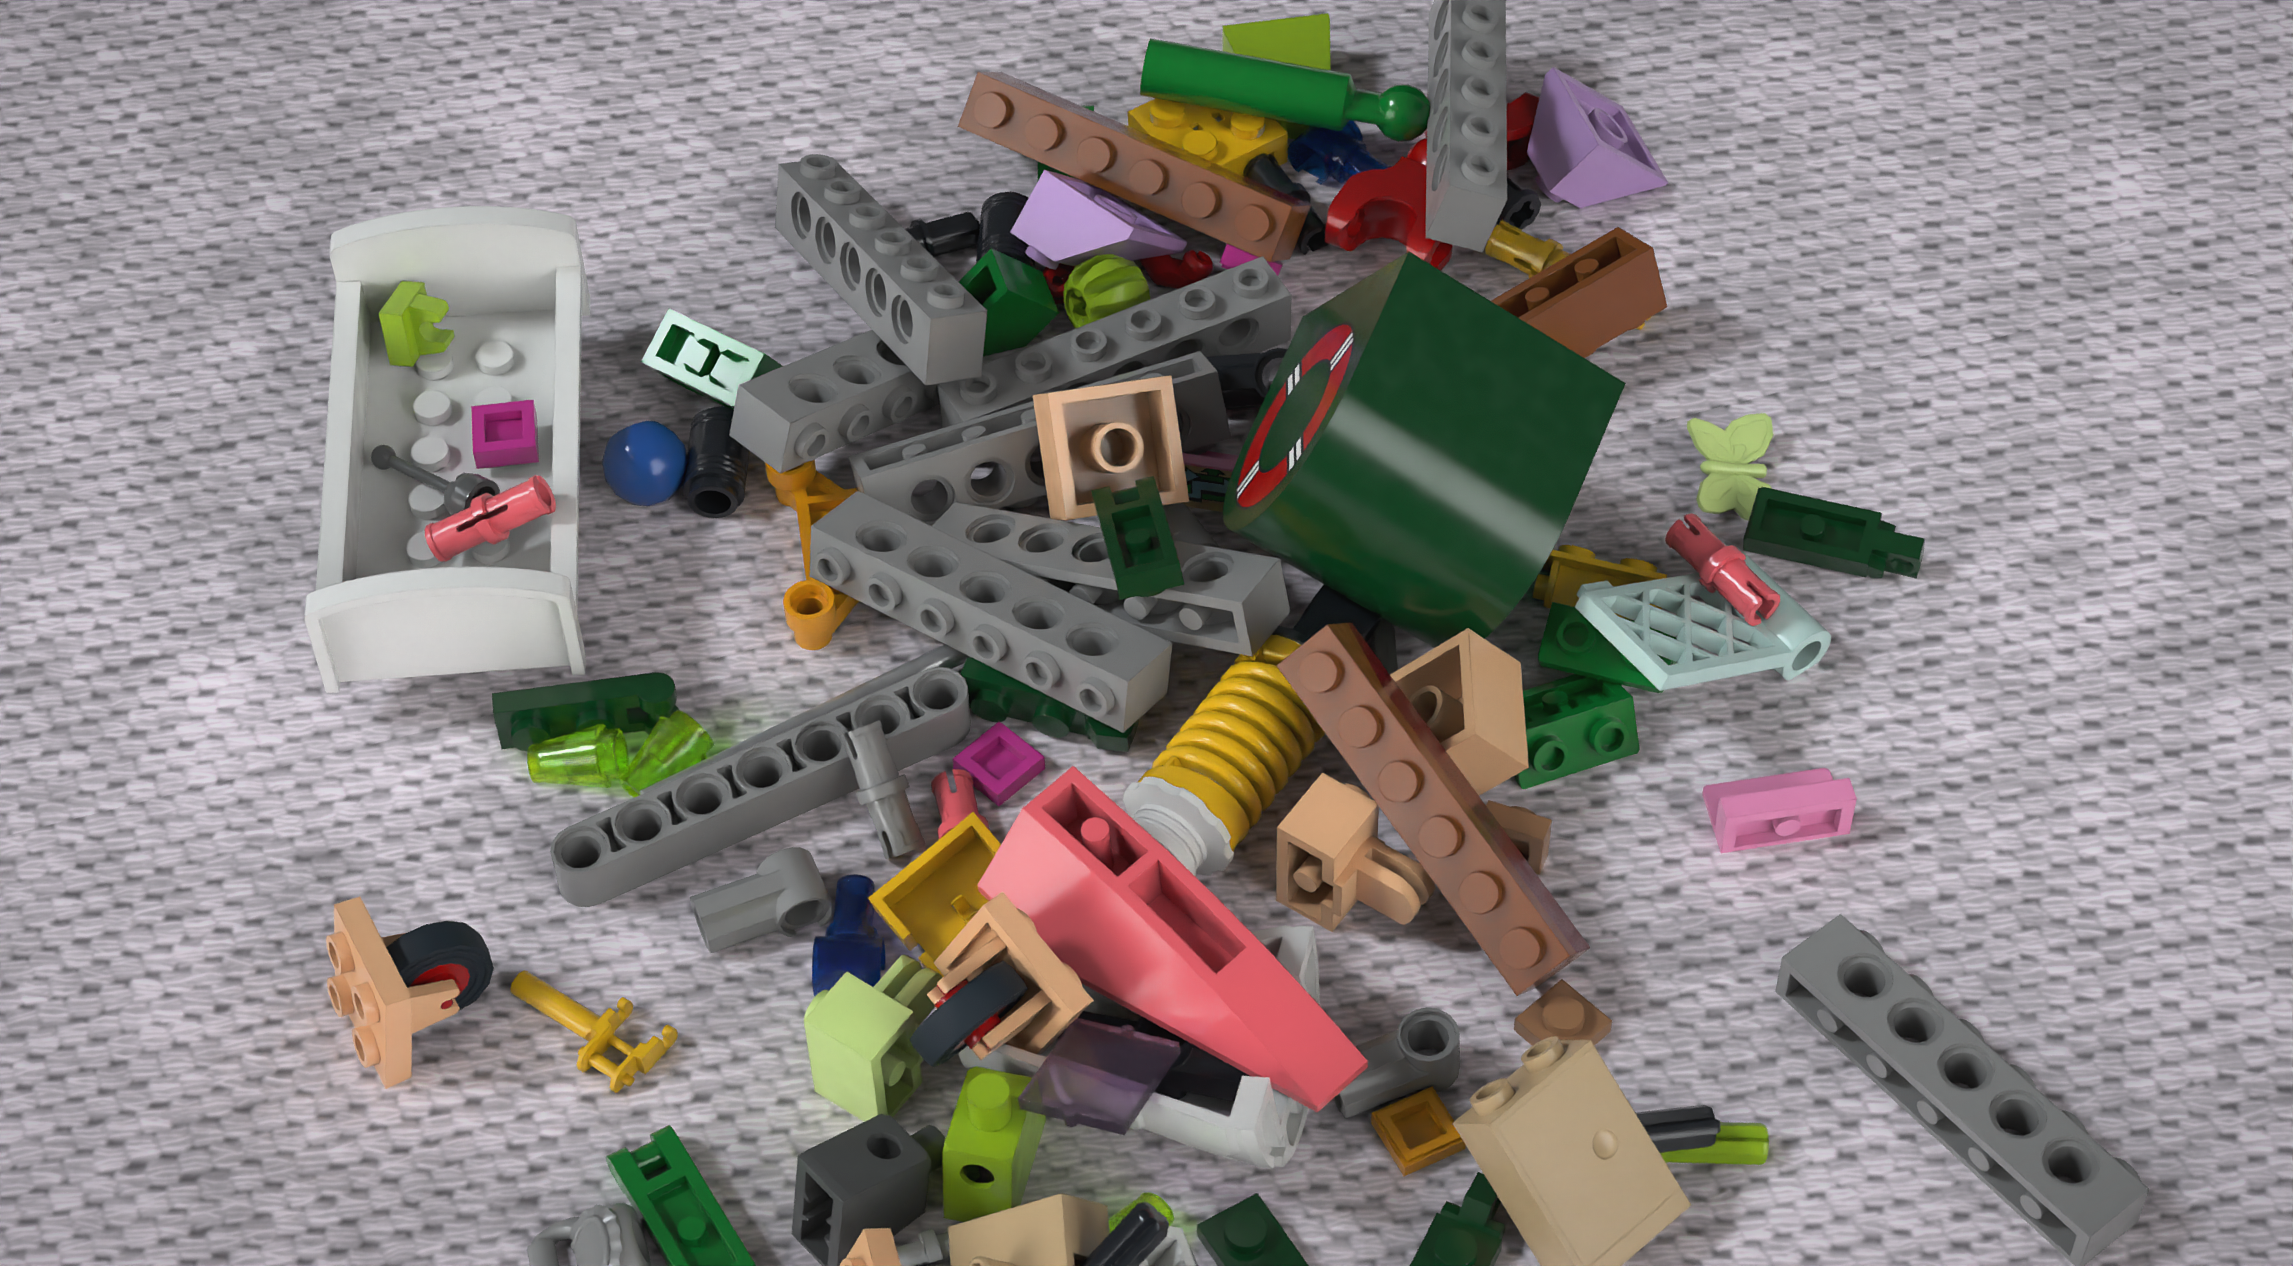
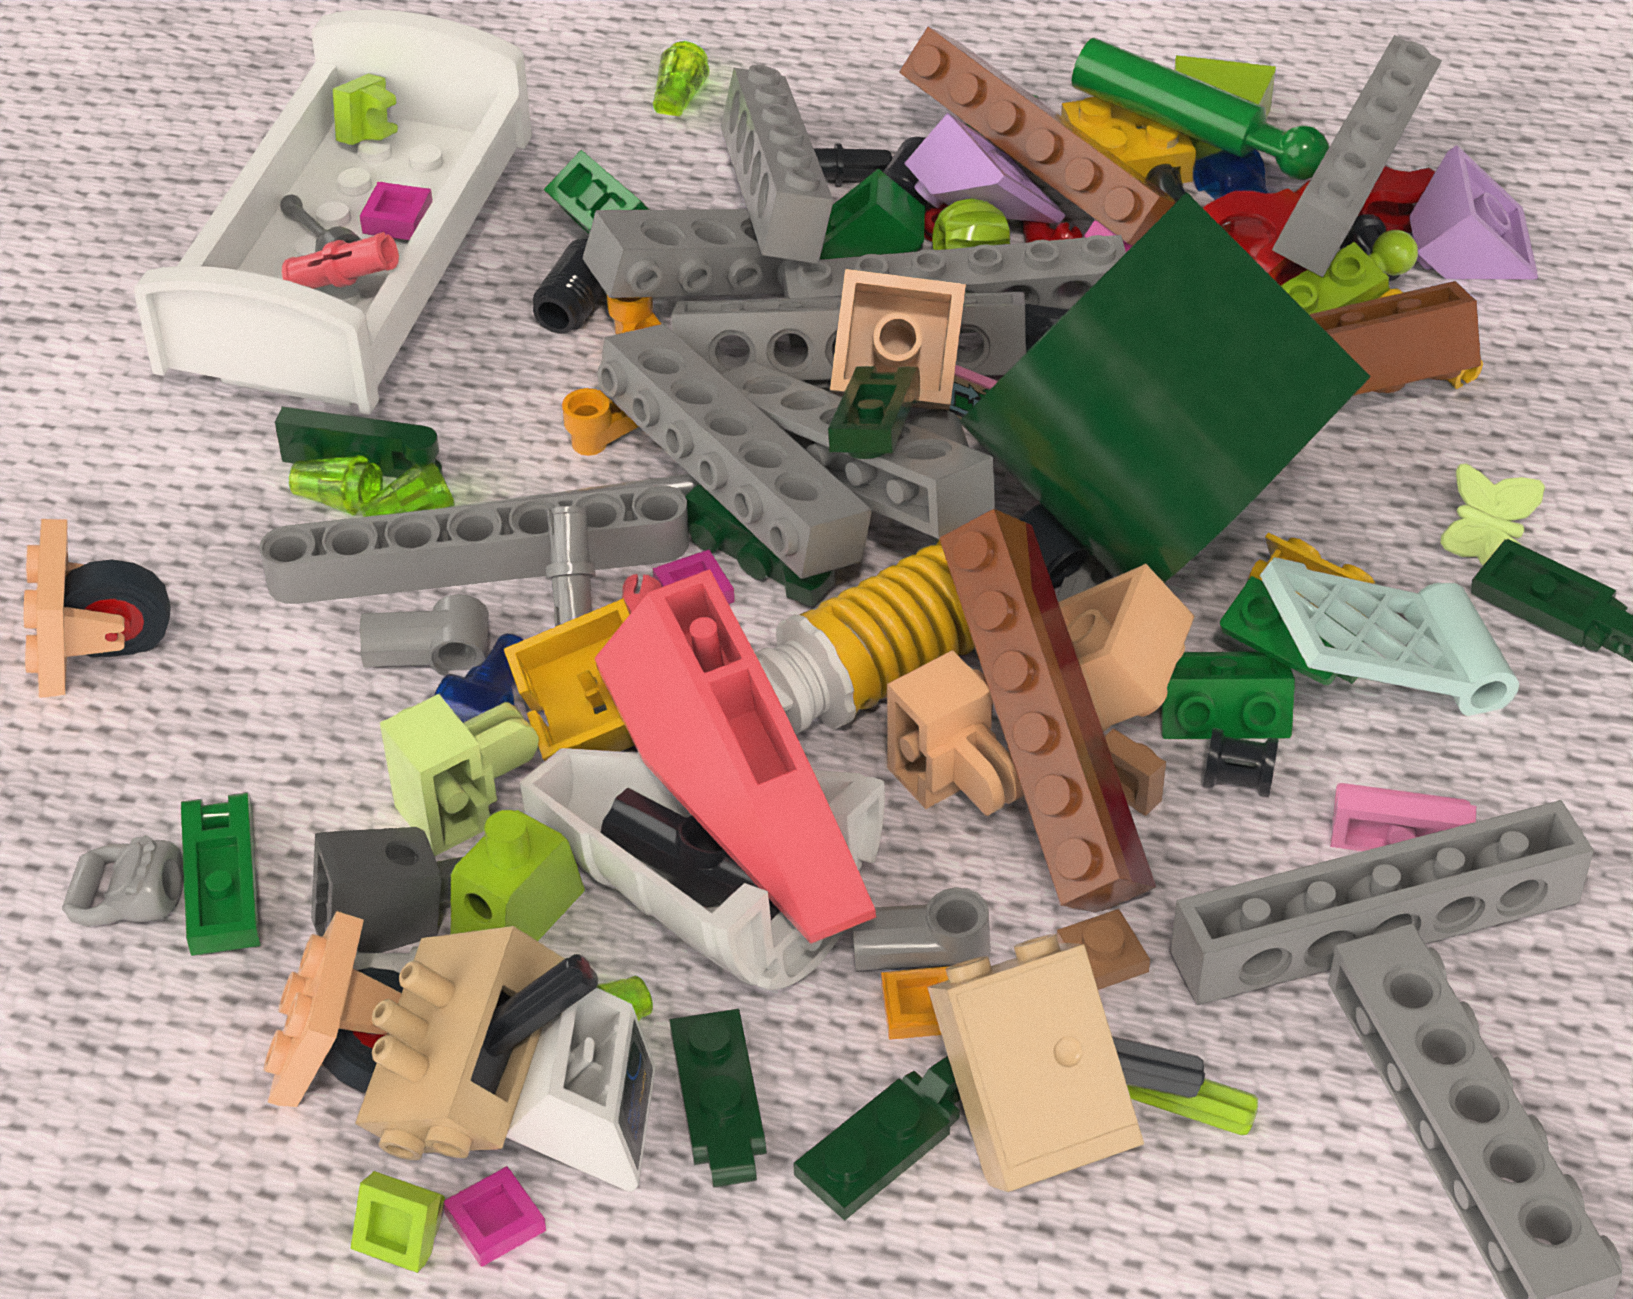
camera: 20 degrees right, 5 degrees down
yellow piece [510,970,678,1093] -> none
blue piece [602,421,687,507] -> none
light nougat plate [910,891,1093,1067] -> none
piece [1018,1018,1180,1135] -> none
coral pin [1665,513,1780,626] -> none
none -> clear neon green cone [653,41,710,117]
none -> light grey brick [1170,800,1594,1005]
none -> black bush [1203,728,1279,797]
none -> lime plate [1281,230,1418,314]

